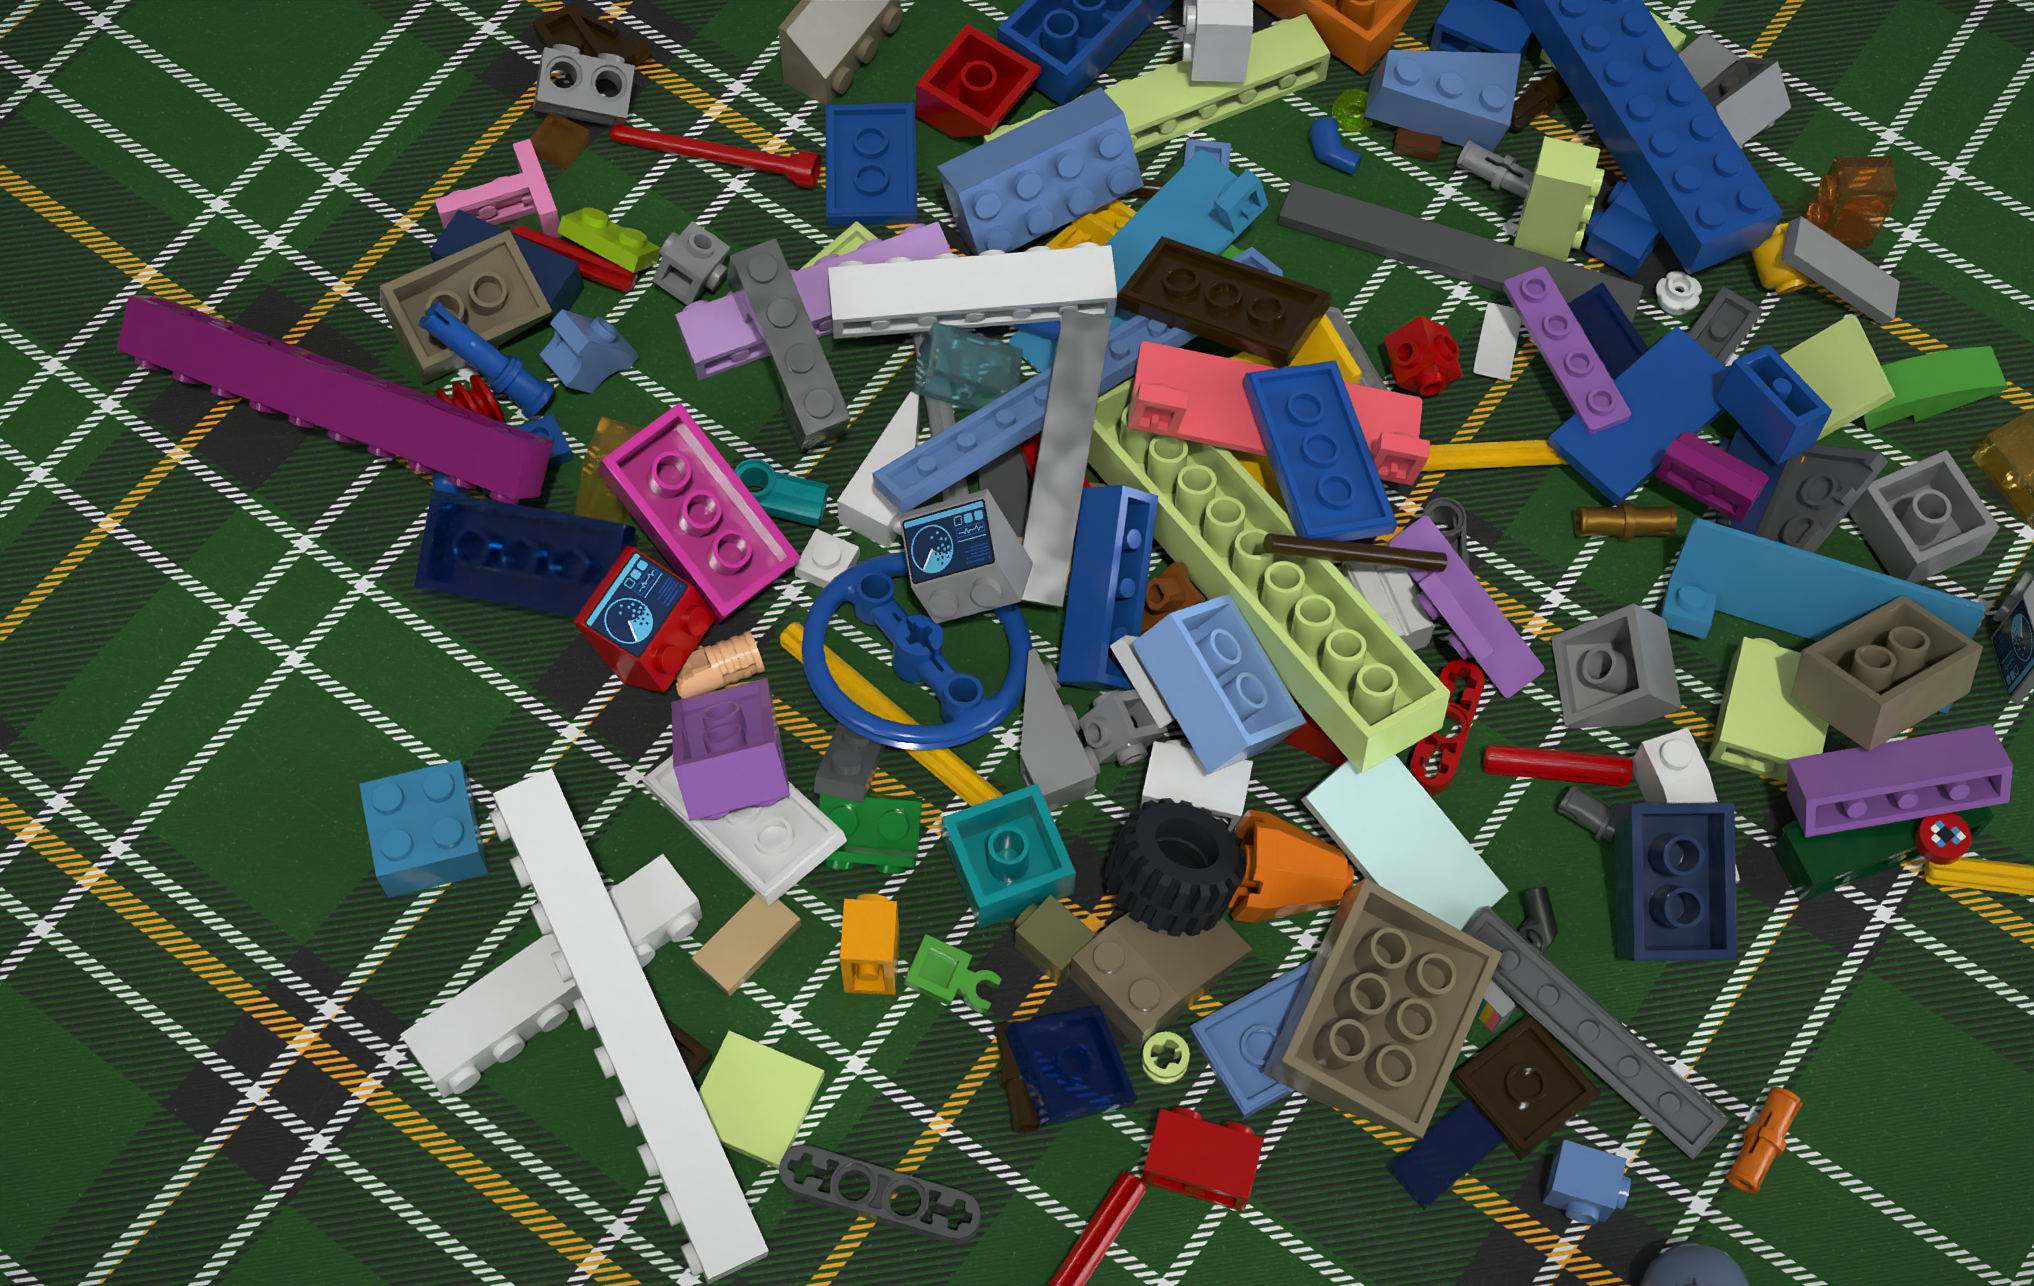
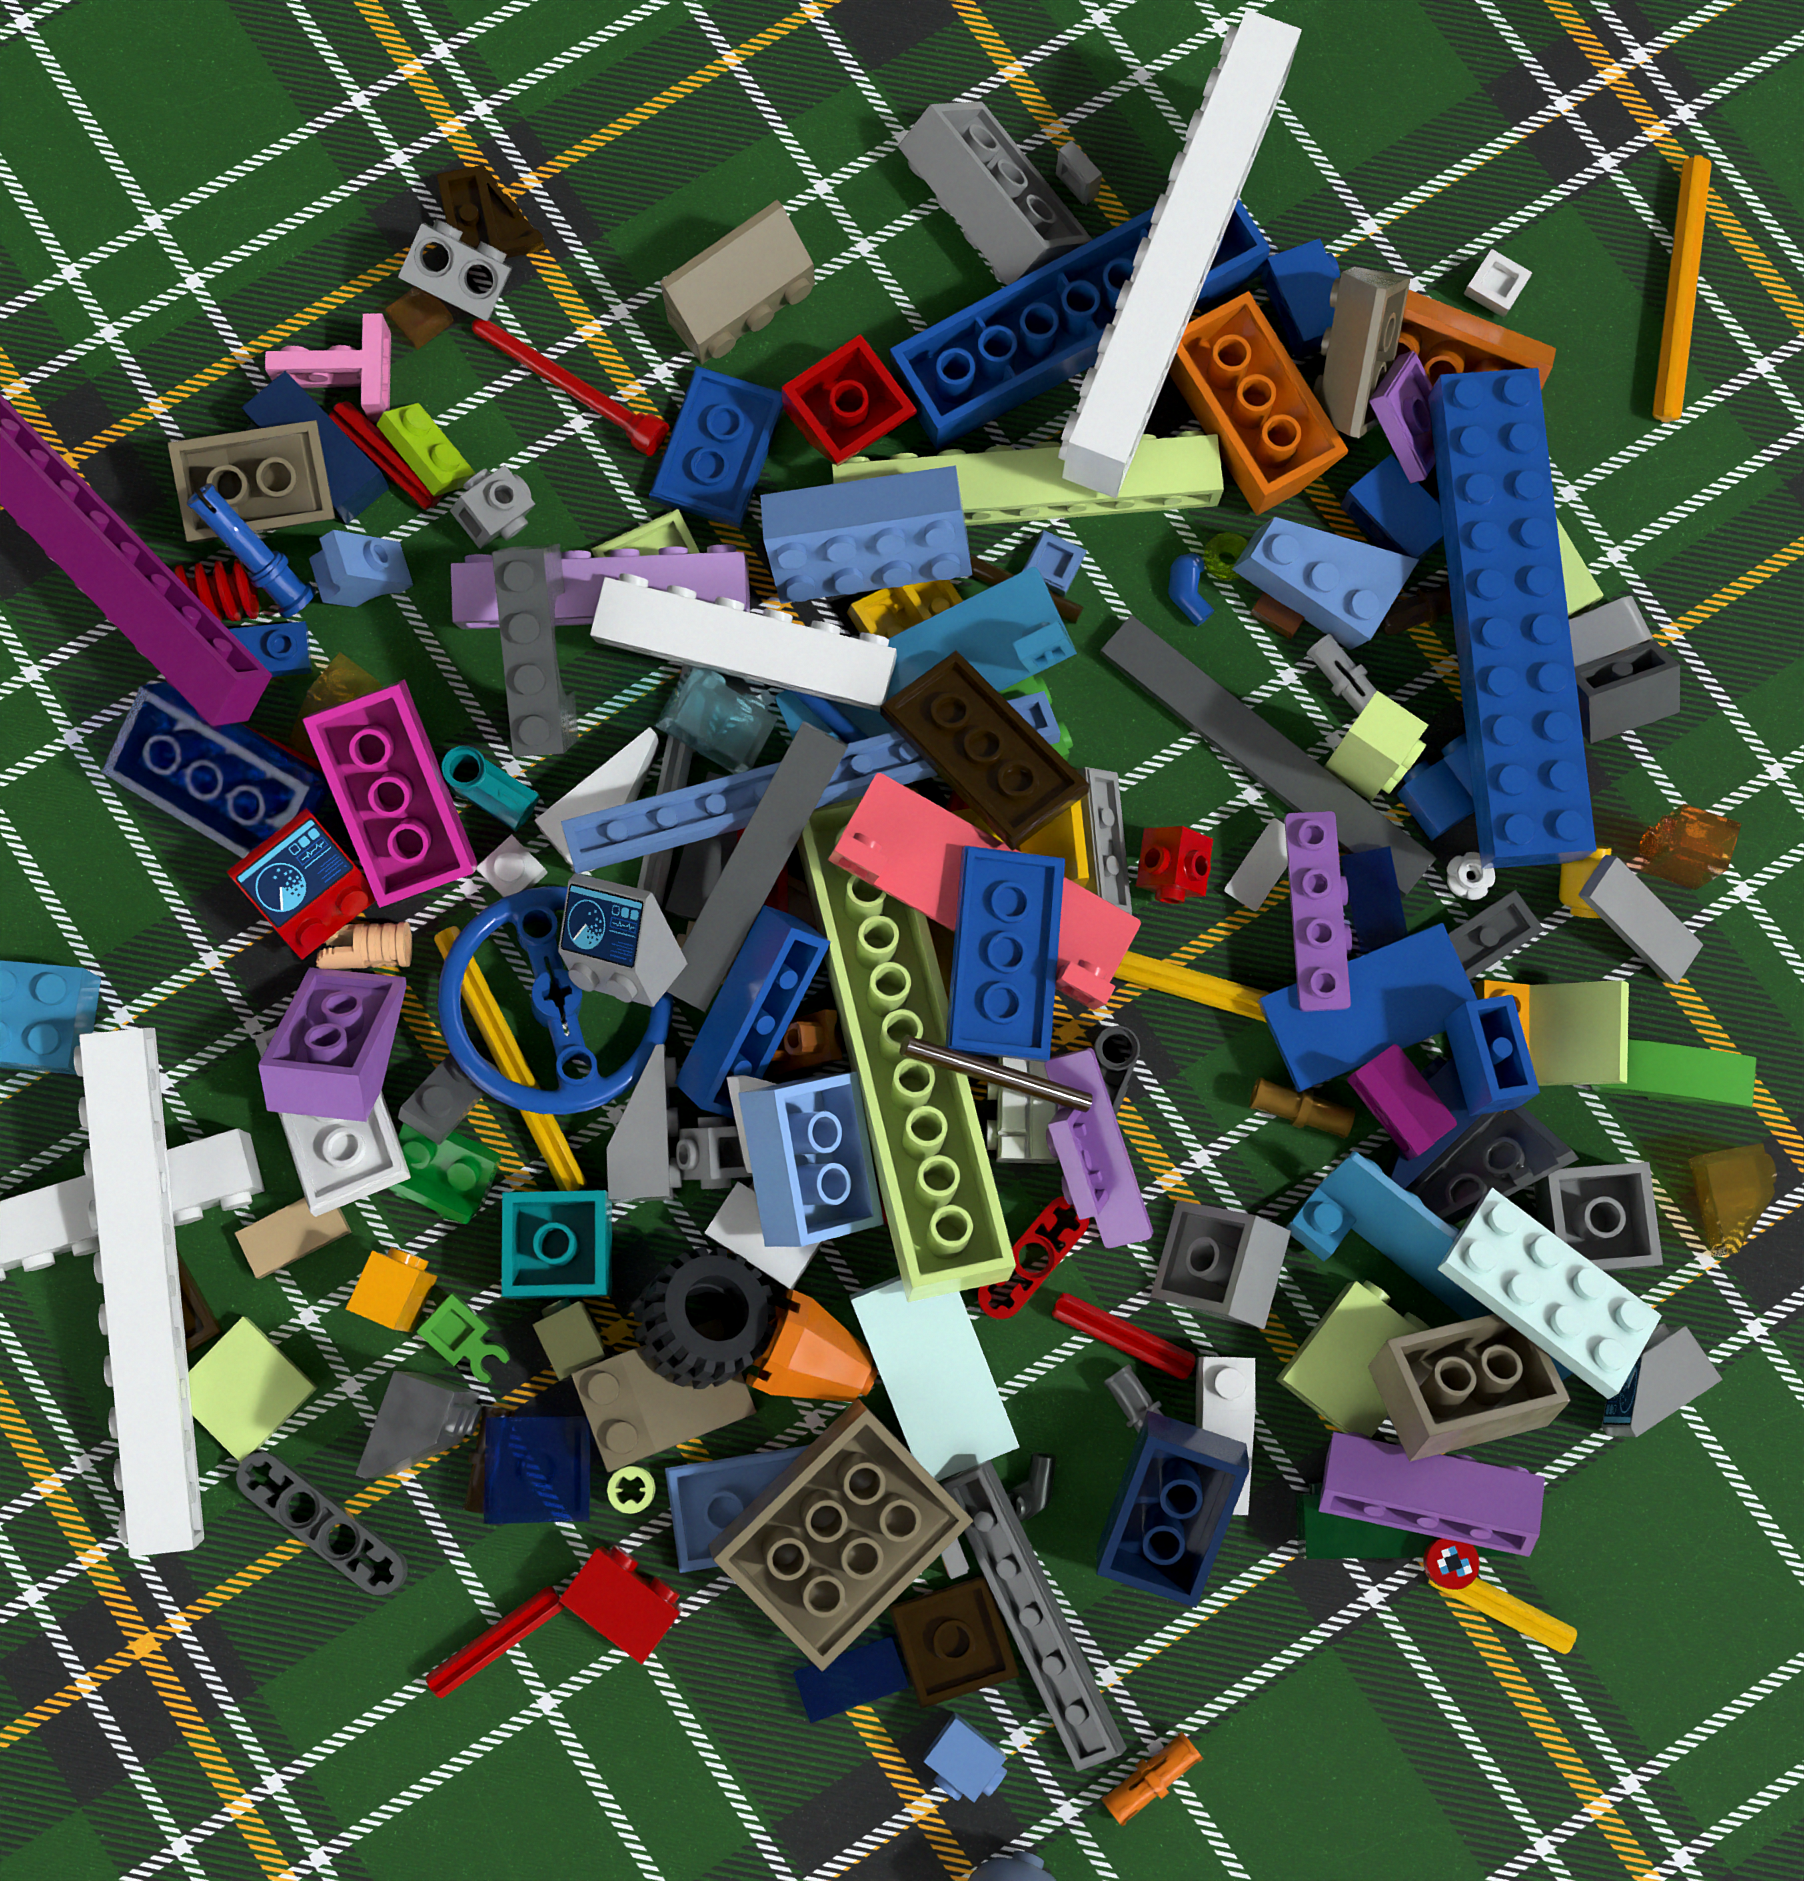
camera: 20 degrees right, 15 degrees up
none -> flat silver slope [355,1371,482,1479]
none -> light aqua plate [1437,1188,1662,1399]

